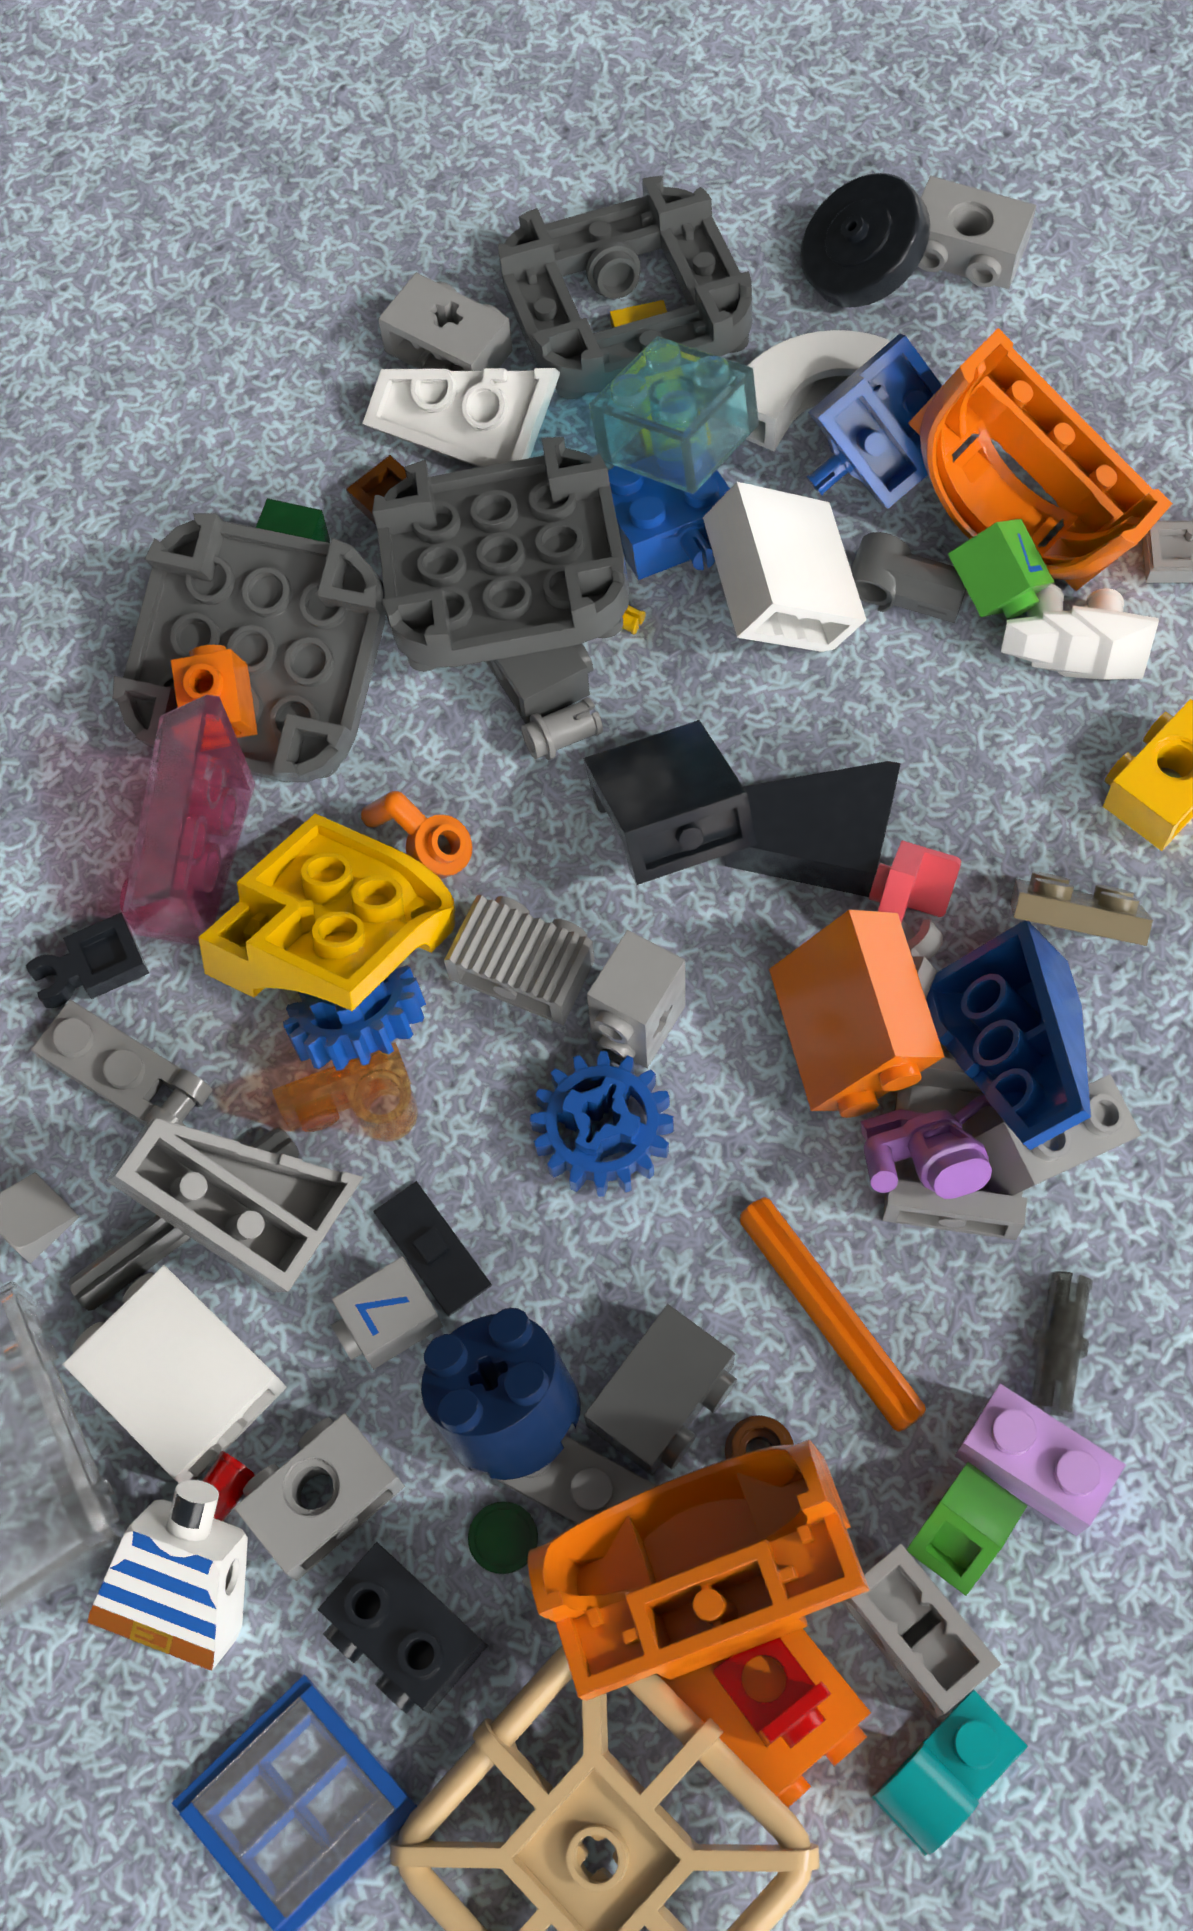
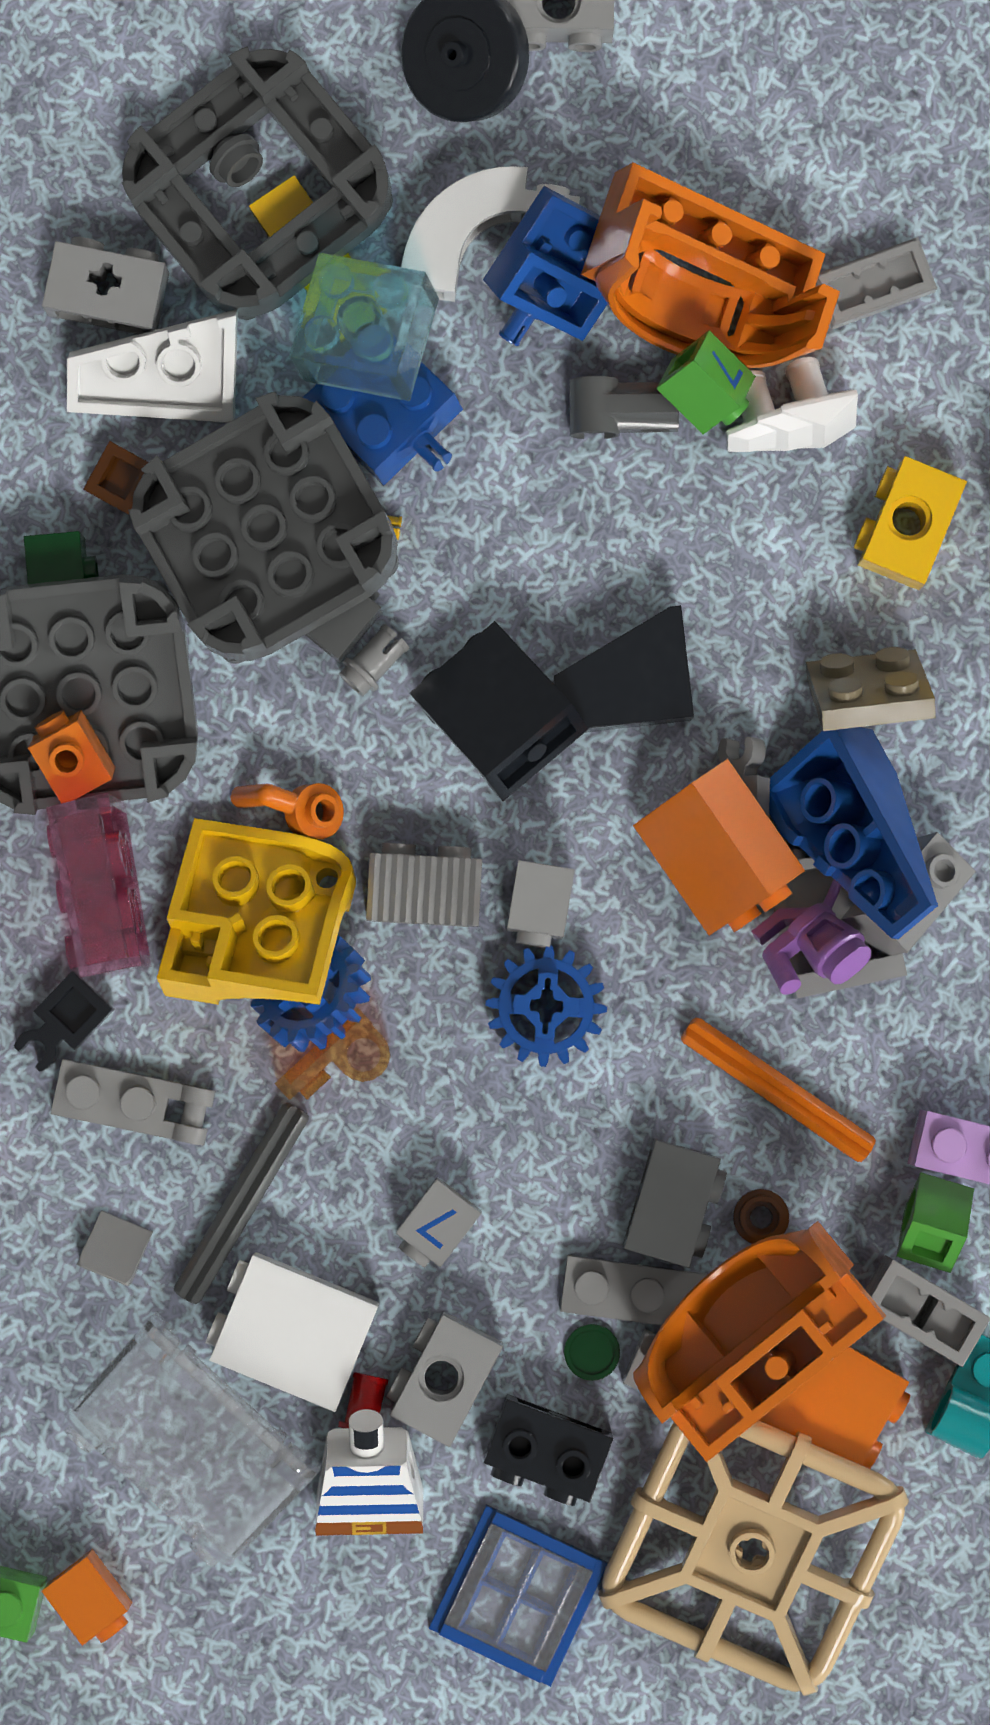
camera: 30 degrees left, 20 degrees up
light grey wedge [106,1118,363,1293] -> none
black piece [373,1181,492,1317] -> none
dark blue brick [421,1307,581,1480] -> none
white brick [703,482,867,652] -> none
red bracket [713,1637,831,1749] -> none
coral bracket [869,840,961,924] -> none
clear smoke pin [1029,1271,1093,1418] -> none

